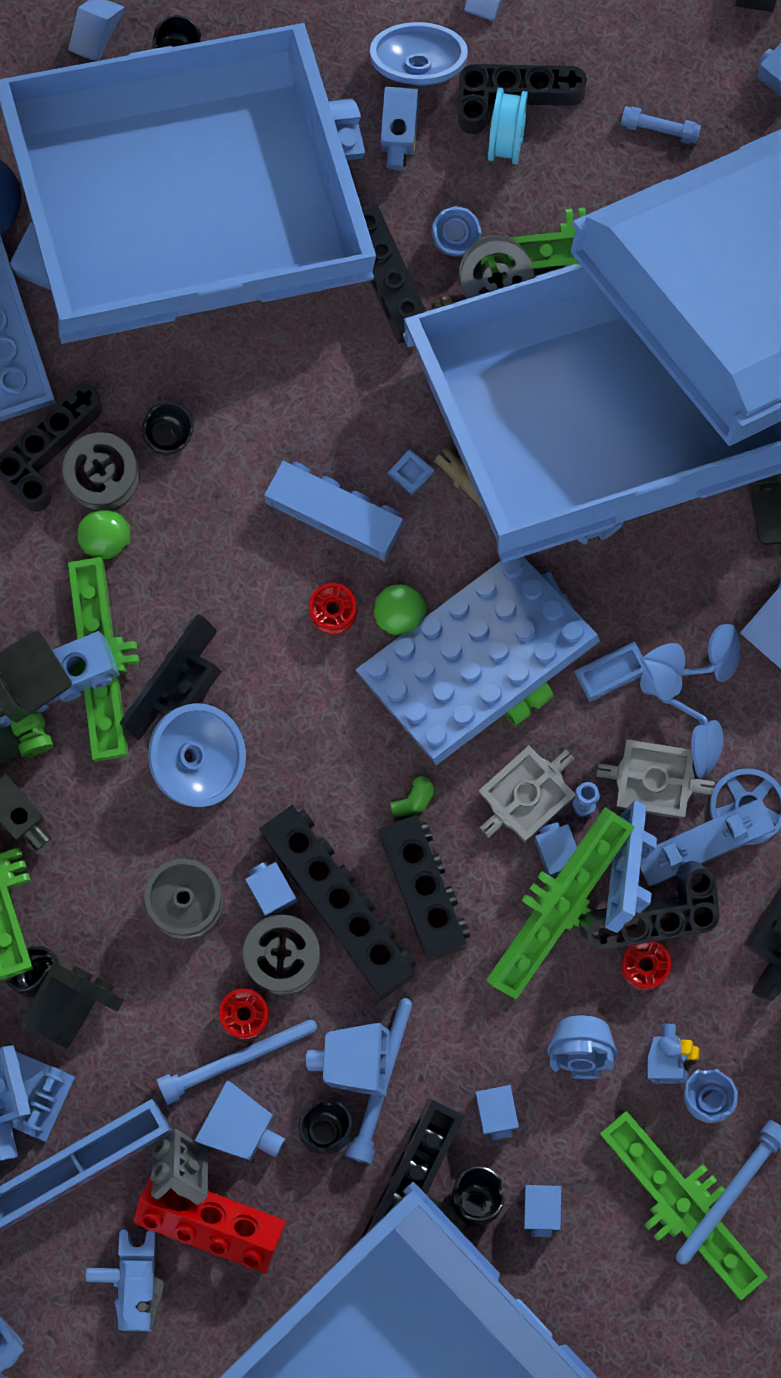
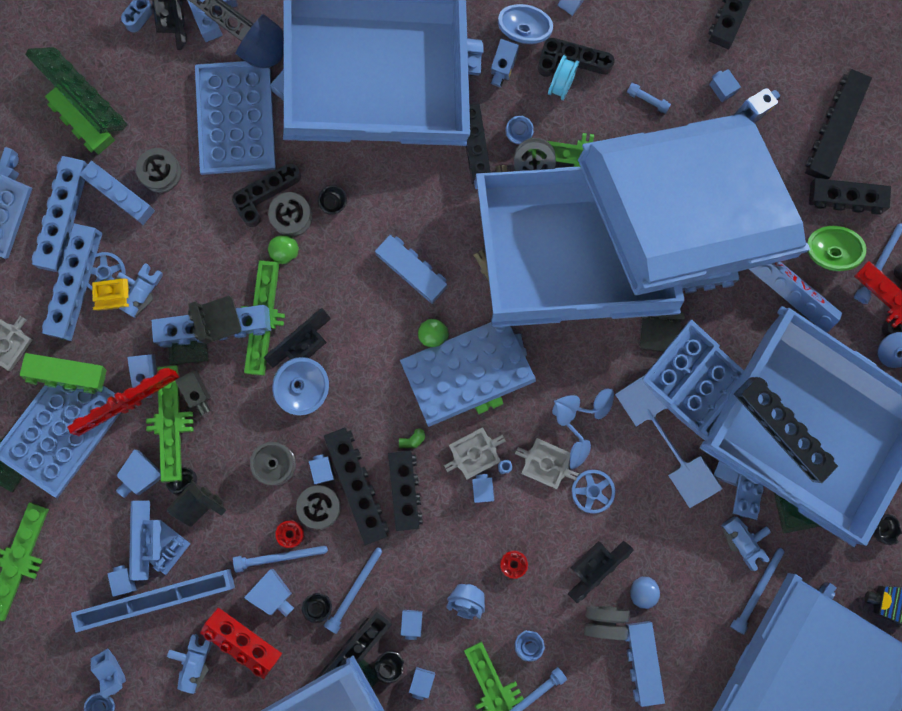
camera: 10 degrees right, 5 degrees up
bright green wheel [10,713,54,758] -> none
dark grey bracket [150,1129,209,1205] -> none
medium blue torso [306,1023,390,1097] -> none
red wheel [309,583,357,635] -> none
medium blue tile [387,449,435,497] -> none
bright green hinge [486,807,635,999] -> none
medium blue tile [574,641,646,702] -> none
black beam [579,861,720,949] -> none
medium blue hinge [605,800,657,933] -> none
medium blue hinge [640,798,776,888] -> none
medium blue piece [648,1024,699,1084] -> none

